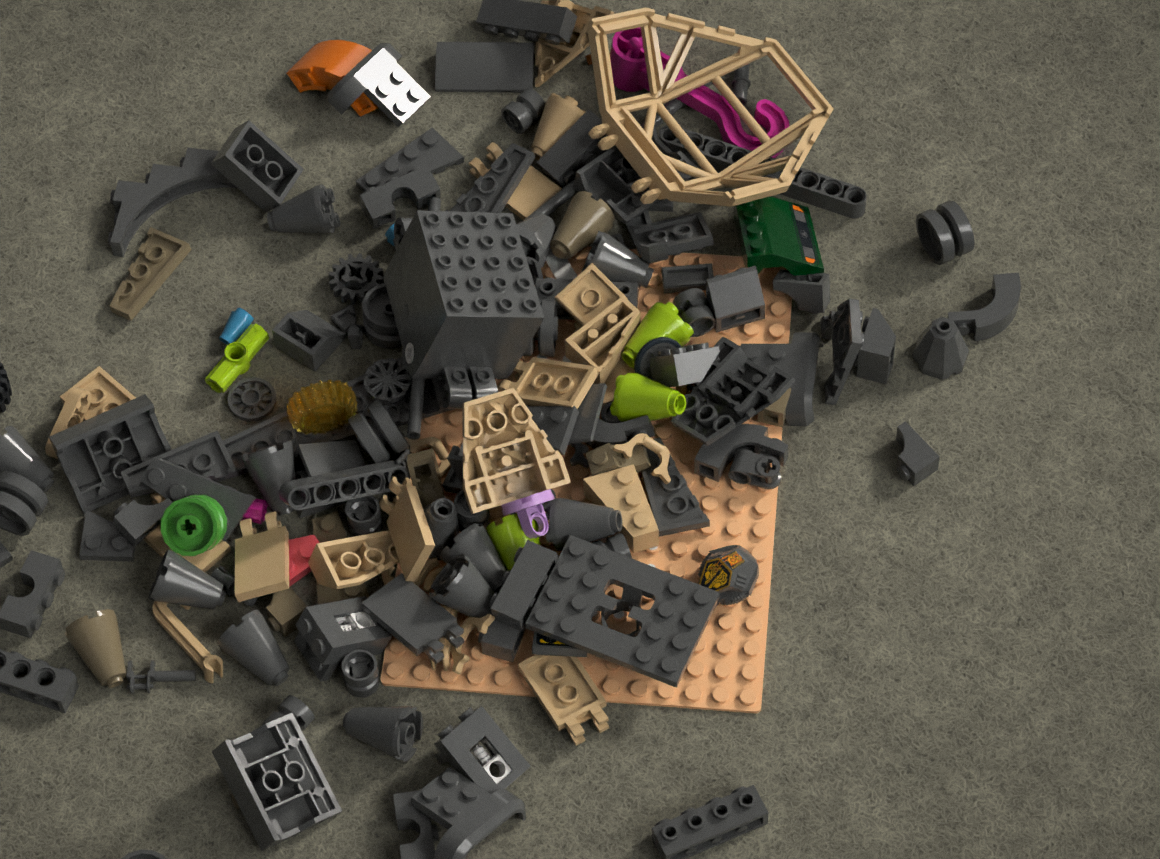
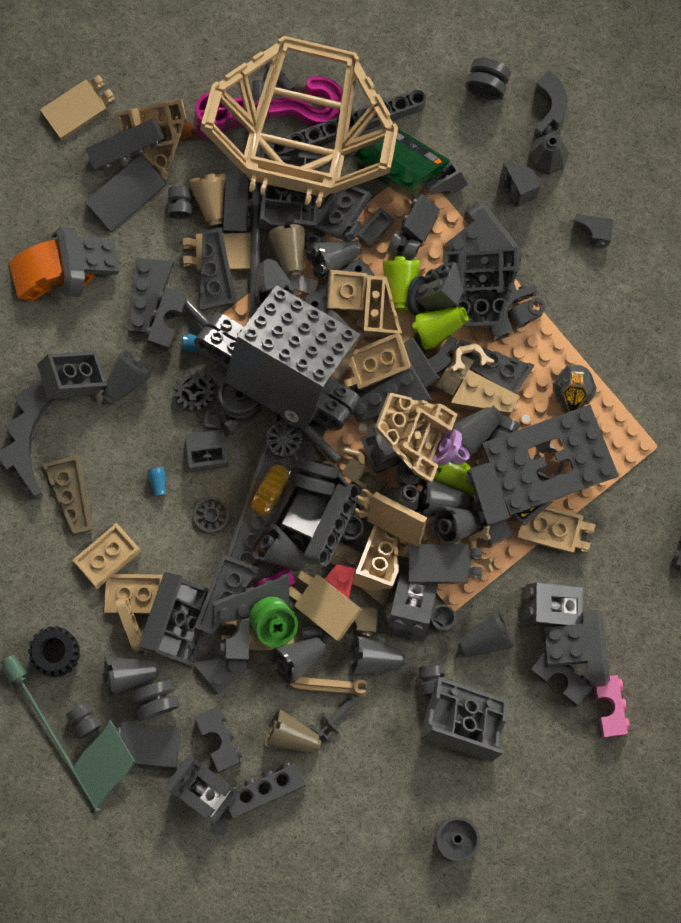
camera: 50 degrees left, 20 degrees up
lime piece [205,323,269,393] -> none
dark grey wing [820,298,864,405] -> none
none -> tan tile [72,523,141,589]

